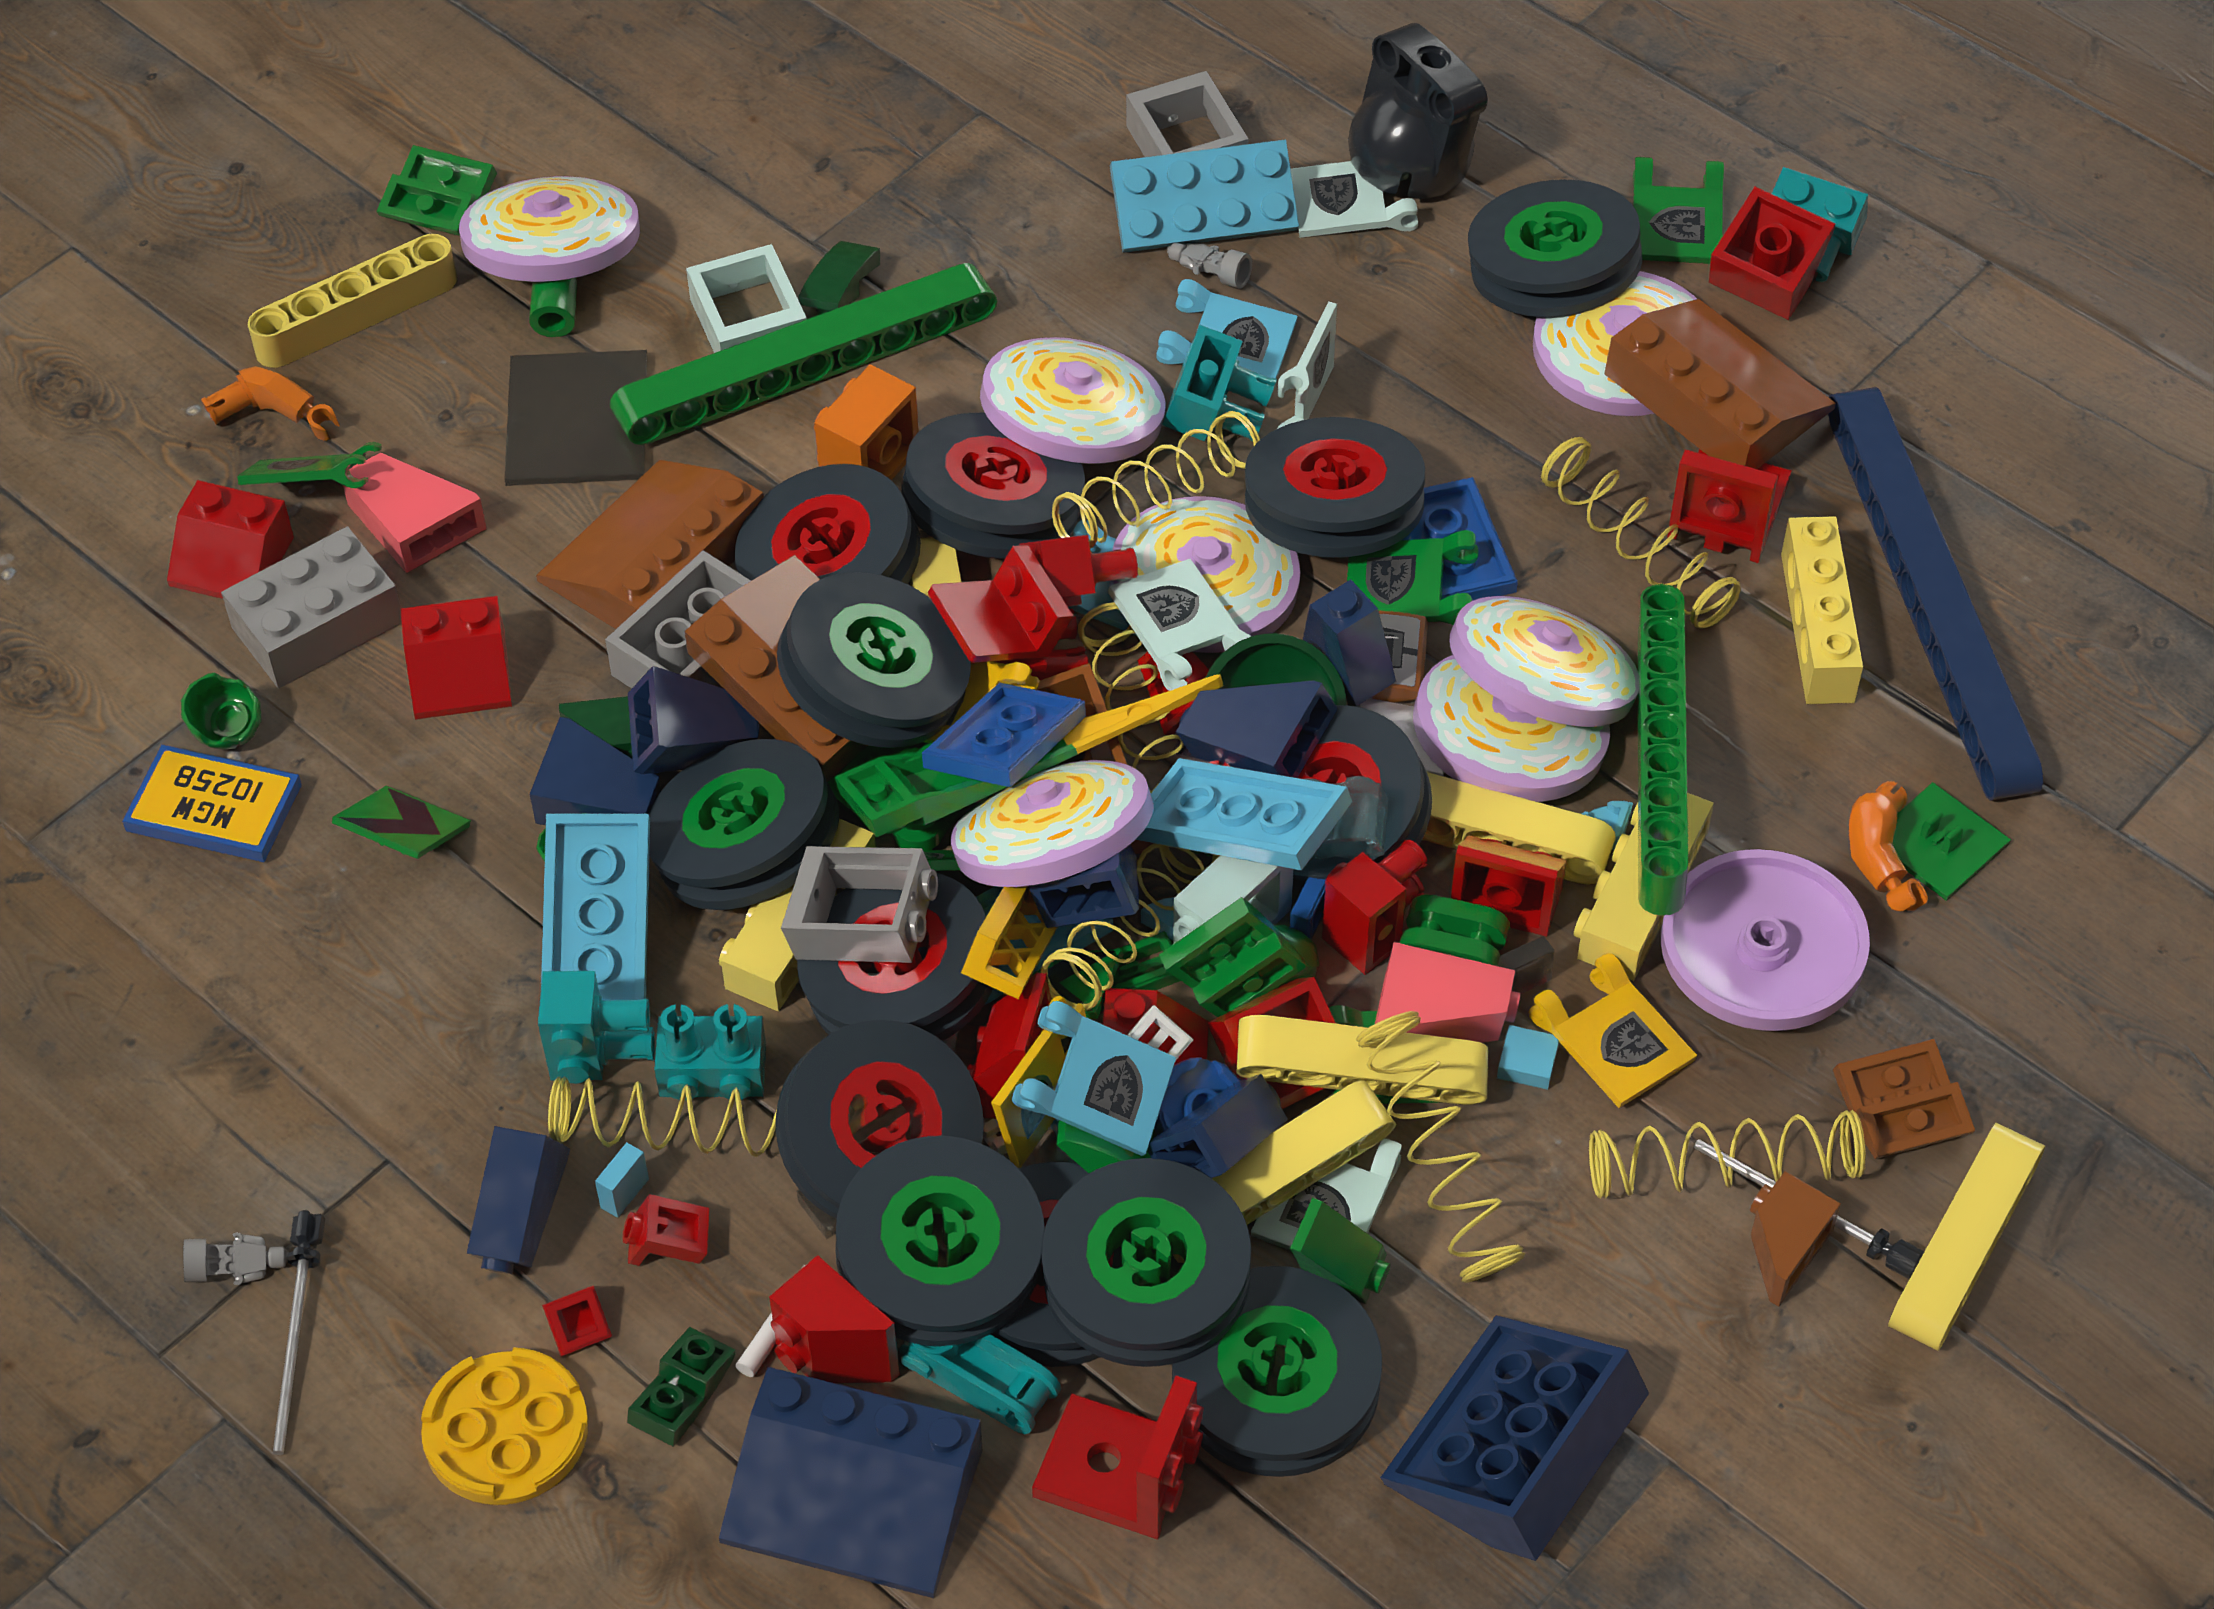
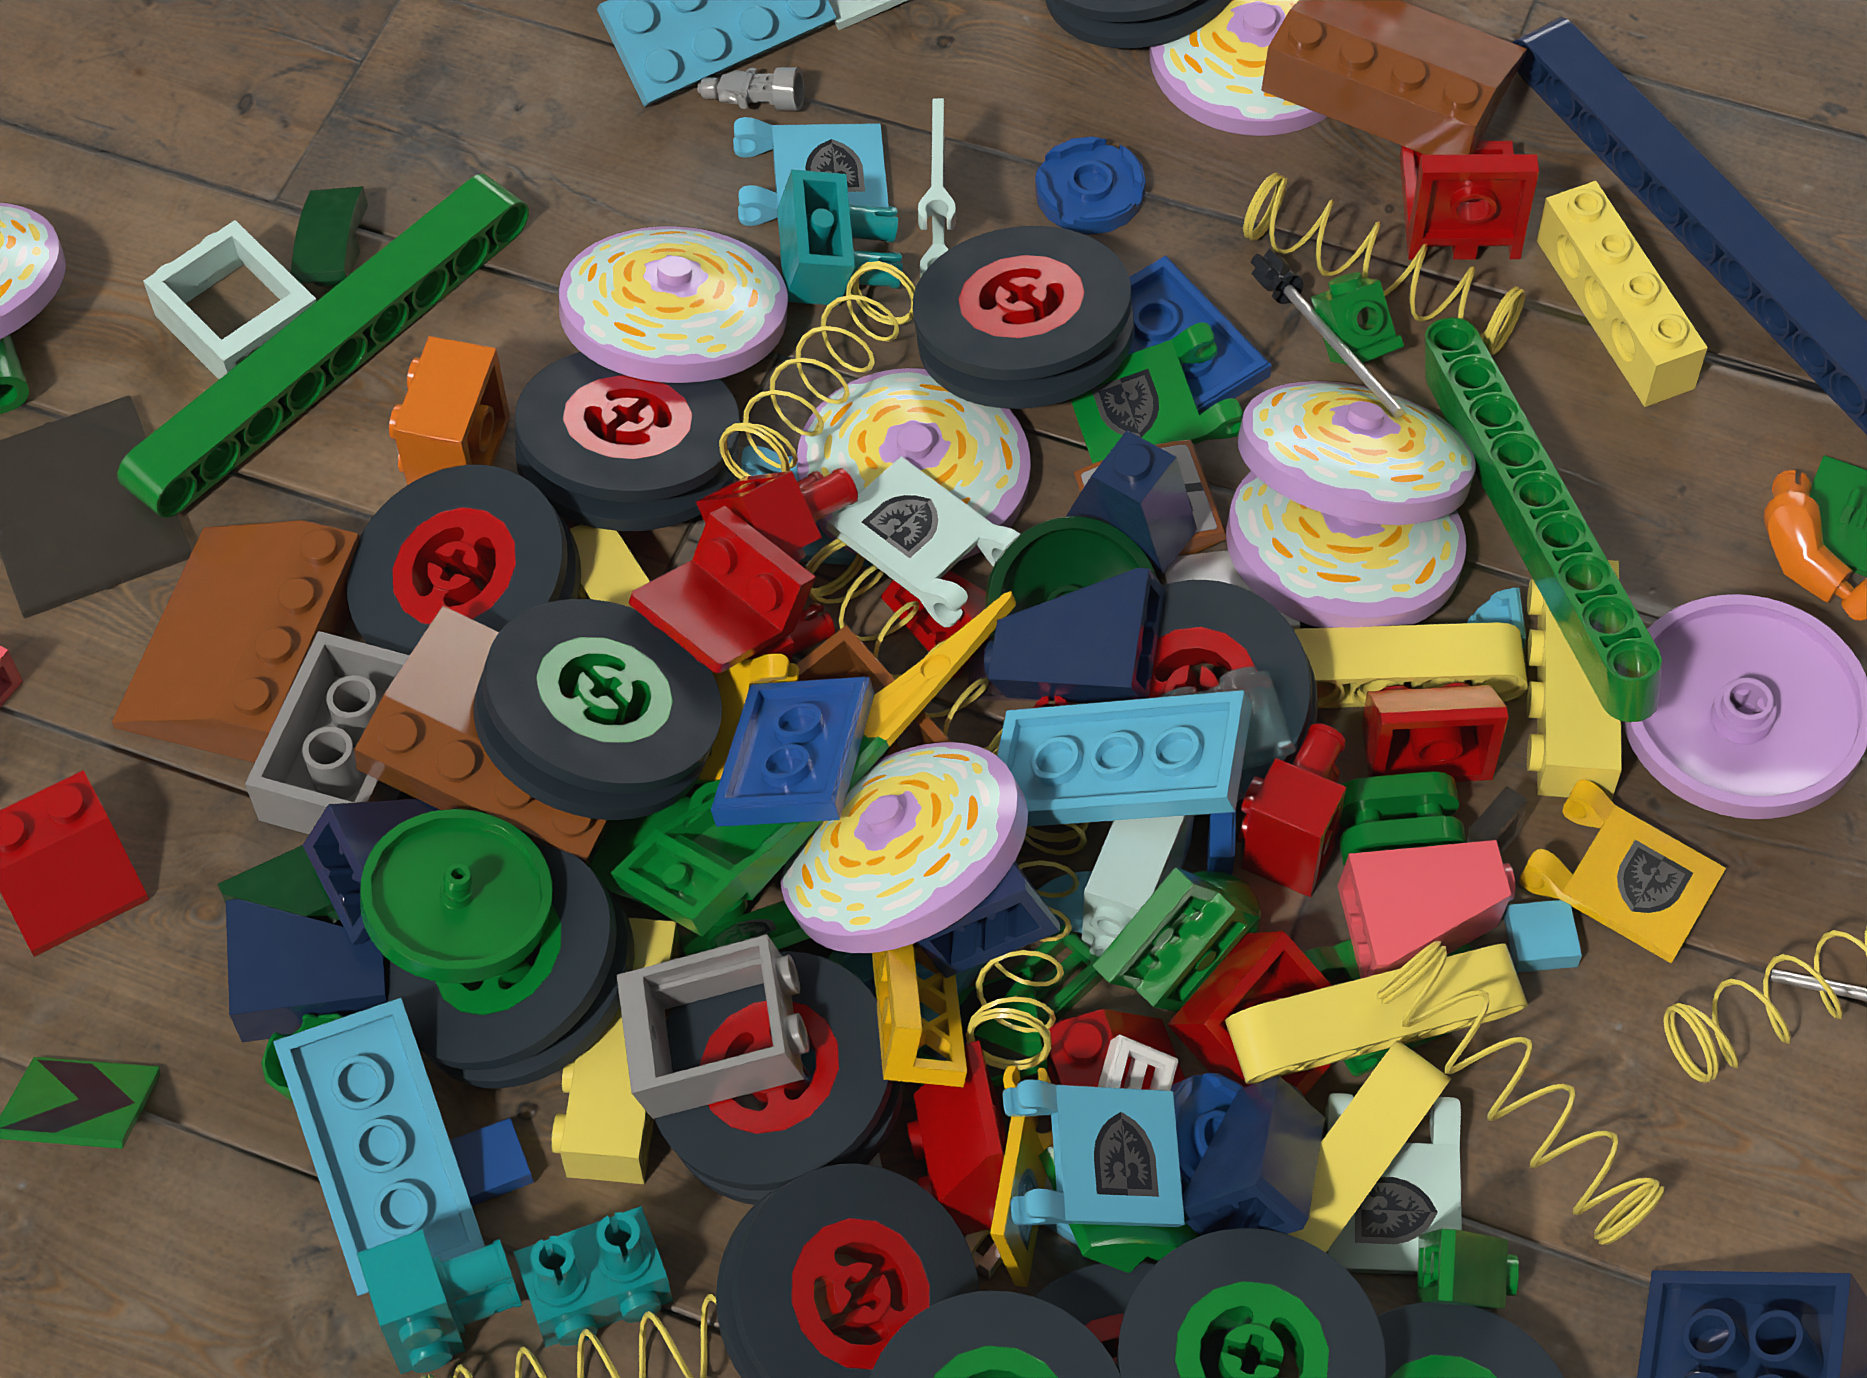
camera: 20 degrees left, 5 degrees up
none -> green piece [360,809,552,983]
none -> blue tile [449,1118,534,1206]
none -> blue tile [1035,136,1146,235]
none -> piece [1251,248,1404,418]
none -> green brick [1311,272,1404,365]

